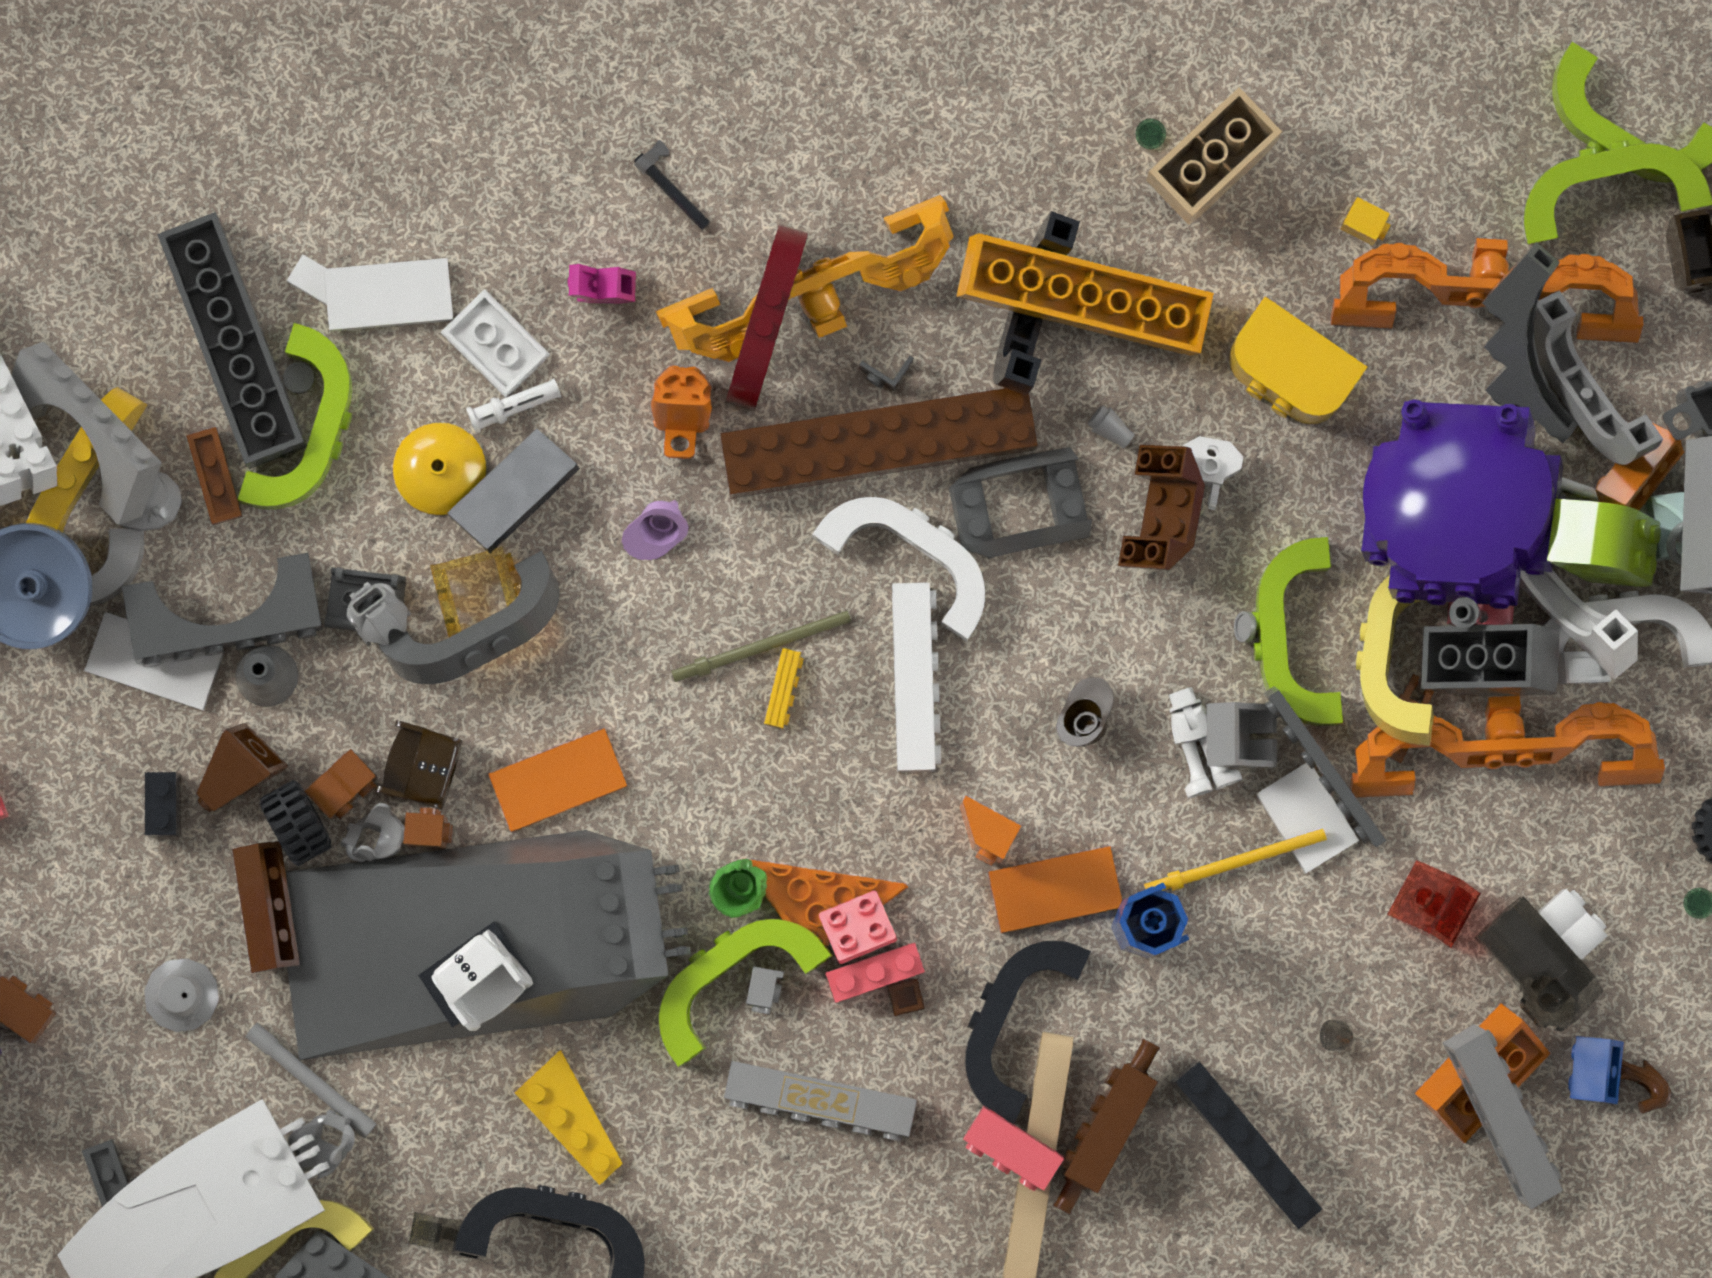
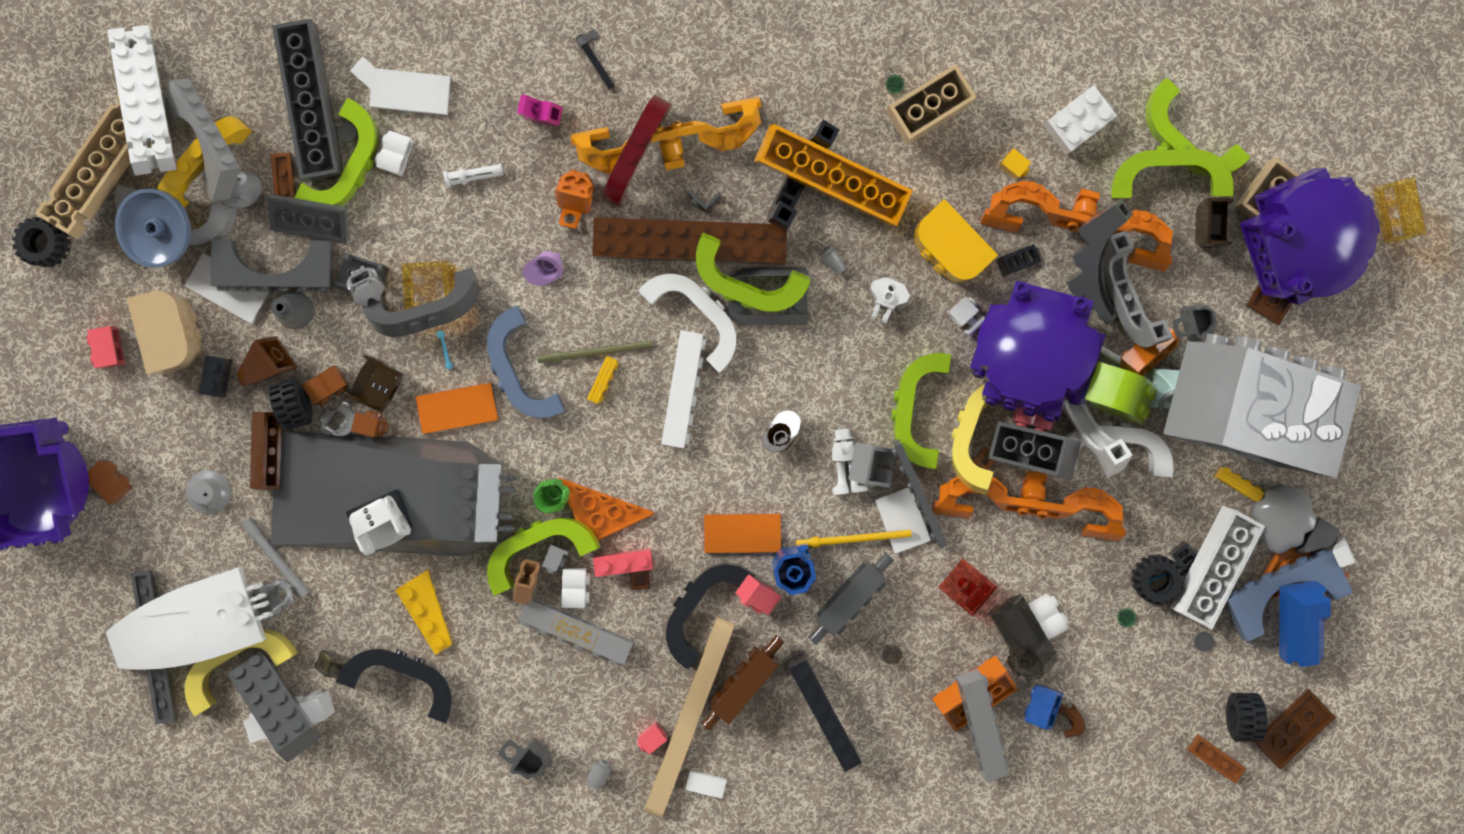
camera: 15 degrees right, 5 degrees up
yellow dish [393,423,486,515] -> none
white tile [441,289,550,398] -> none
tile [447,429,580,554] -> none
coral bracket [819,891,897,964] -> none
orange slope [960,796,1021,866] -> none
coral brick [963,1105,1064,1191] -> none
reddish brown slope [1118,445,1205,570] -> none
light grey piece [1234,611,1257,643] -> none
dark grey cone [1449,597,1488,629] -> none
white tile [1558,651,1611,684] -> none
none -> tan brick [126,291,202,375]
none -> dark grey tile [268,194,348,243]
none -> white brick [375,131,414,177]
none -> medium azure hinge [437,331,453,369]
none -> sand blue arch [487,306,566,418]
none -> medium nougat brick [513,559,540,605]
none -> white brick [562,567,590,608]
none -> coral brick [637,722,668,754]
none -> lime arch [696,232,811,312]
none -> coral brick [735,575,782,616]
none -> dark grey brick [808,552,895,645]
none -> white brick [946,297,985,337]
none -> black slope [996,244,1041,277]
none -> white brick [1043,85,1117,155]

